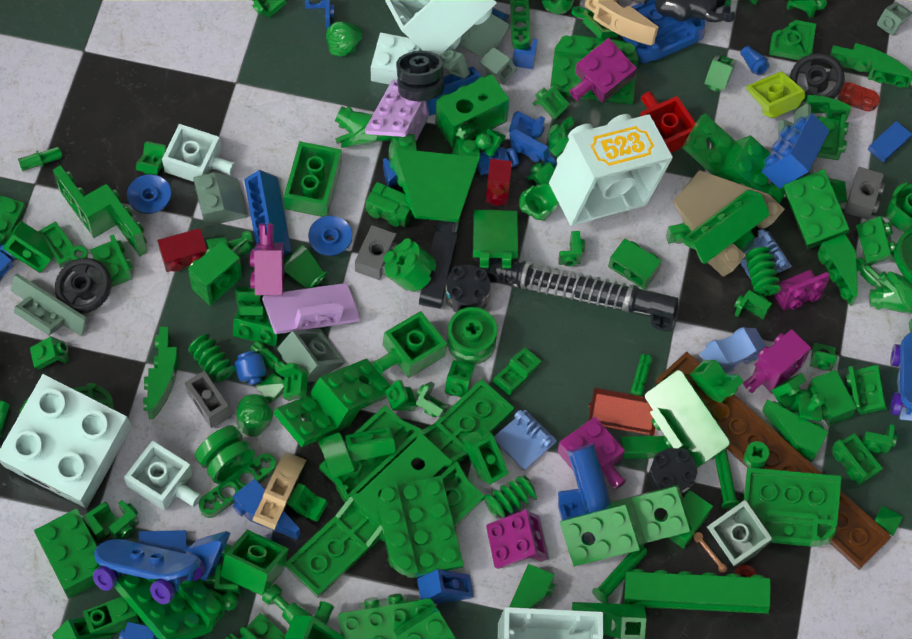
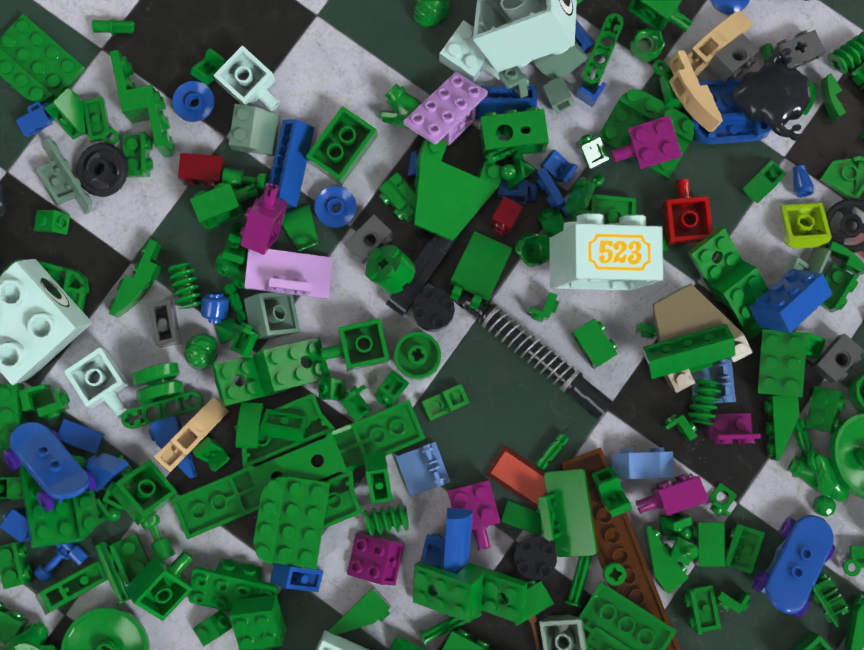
camera: 25 degrees right, 20 degrees up
black wheel [396,51,444,102] -> none

